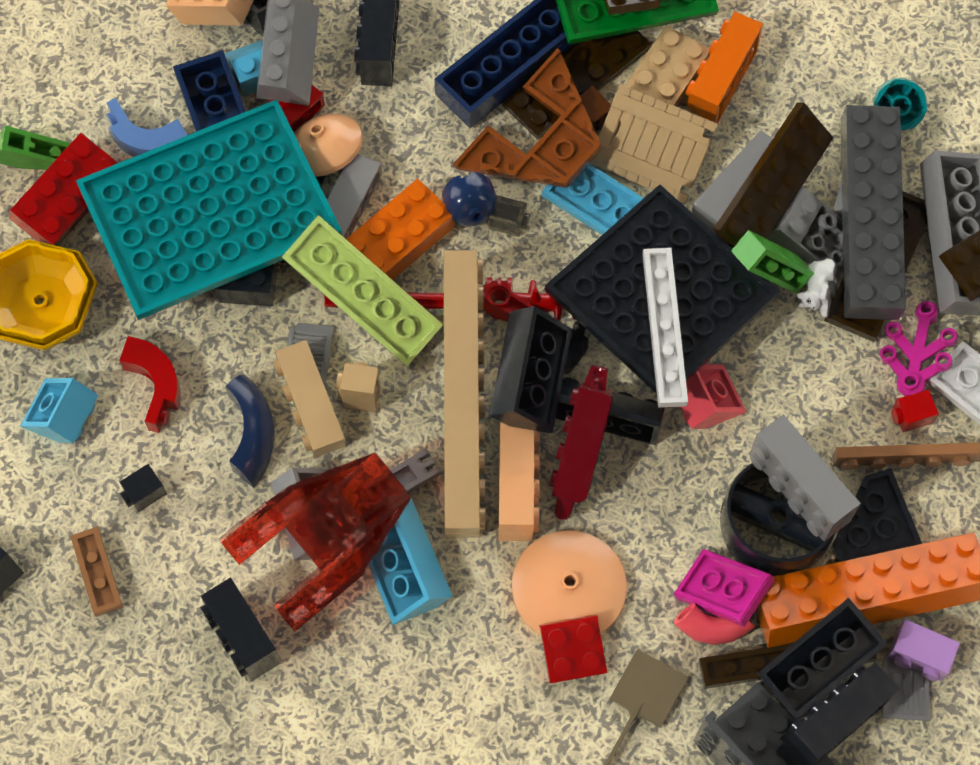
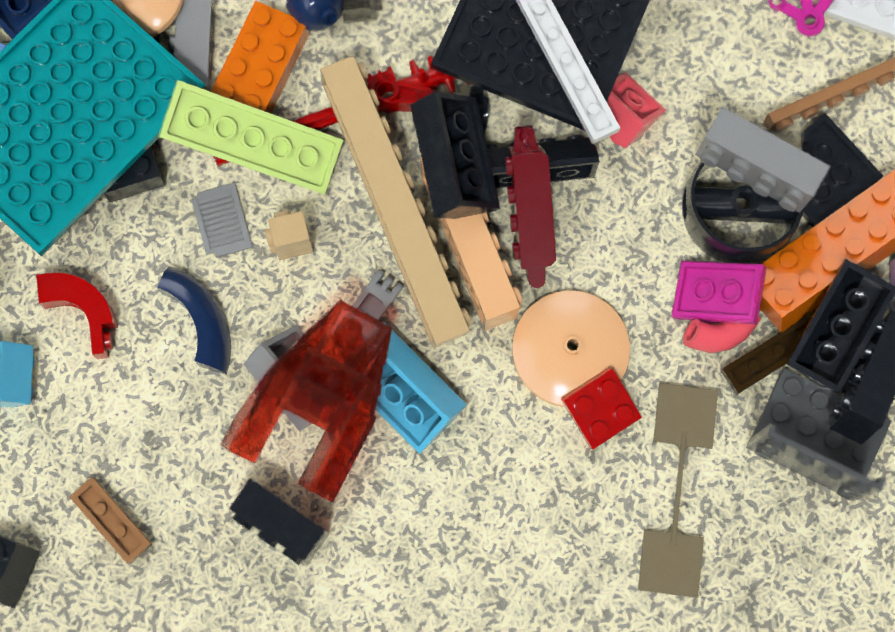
camera: 25 degrees left, 10 degrees up
black brick [119,464,167,512] -> none
tan brick [273,340,346,458] -> none
red brick [891,389,939,432] -> none

